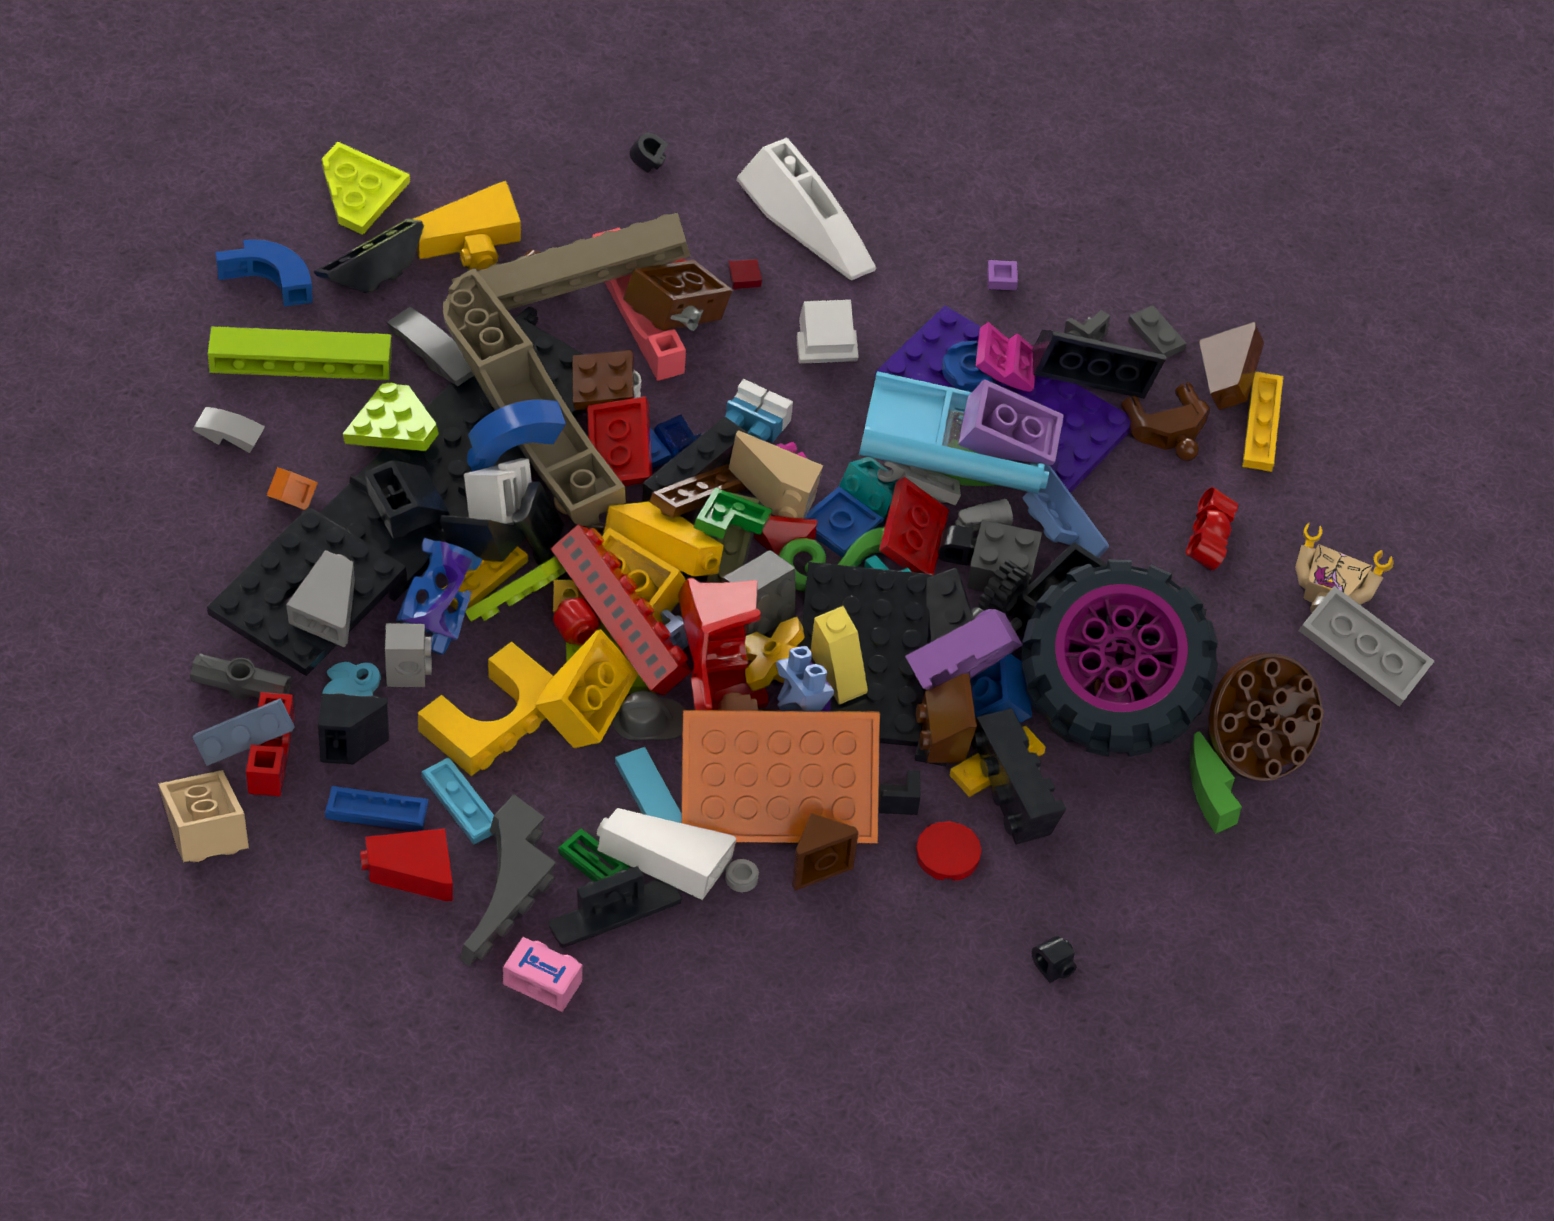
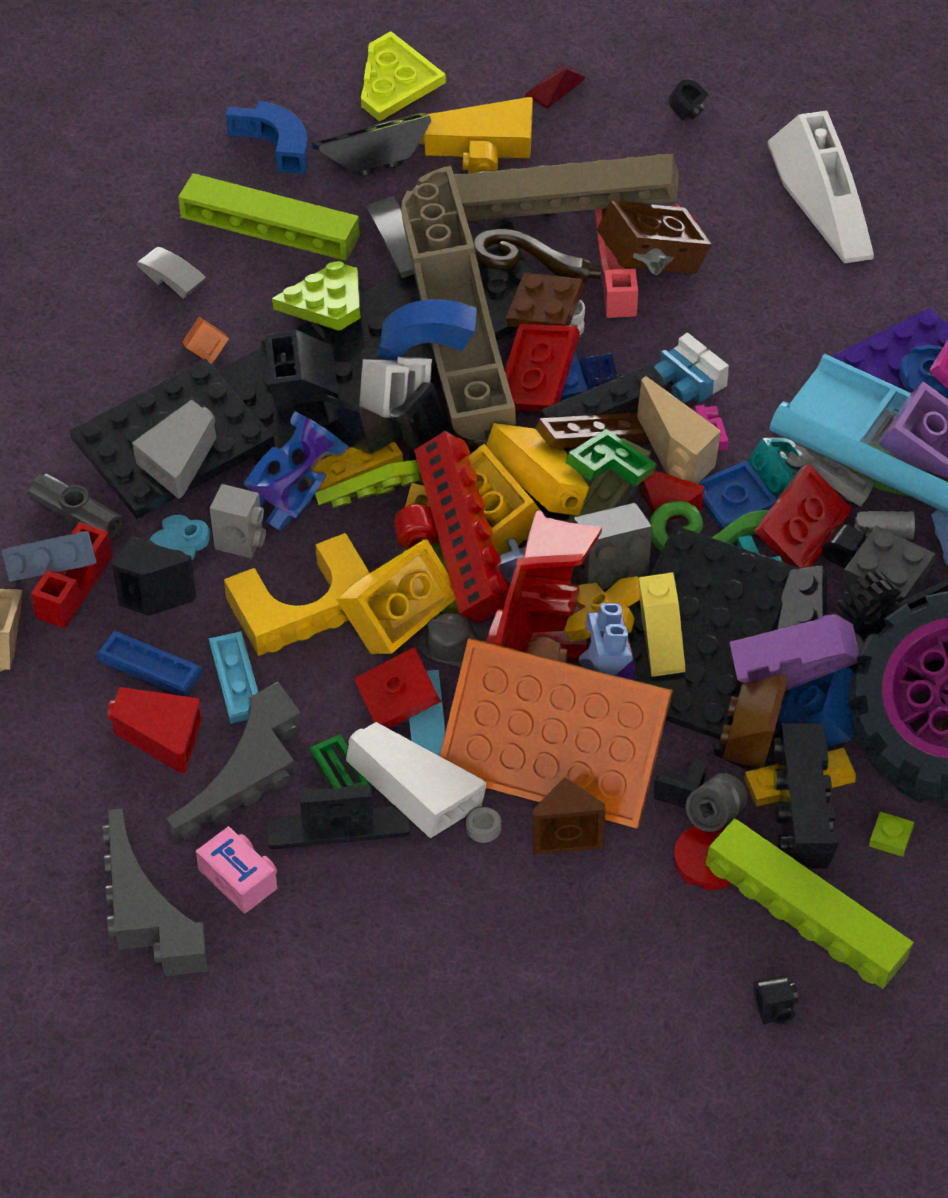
camera: 25 degrees right, 0 degrees up
dark red tile [728,259,762,289] -> none
white plate [796,300,858,364] -> none
none -> dark grey arch [103,809,208,976]
none -> red plate [354,647,441,729]
none -> dark brown plant [473,229,602,284]
none -> dark red slope [526,64,585,109]
none -> dark grey wheel [686,773,748,832]
none -> lime brick [705,818,914,989]
none -> lime plate [869,812,914,857]

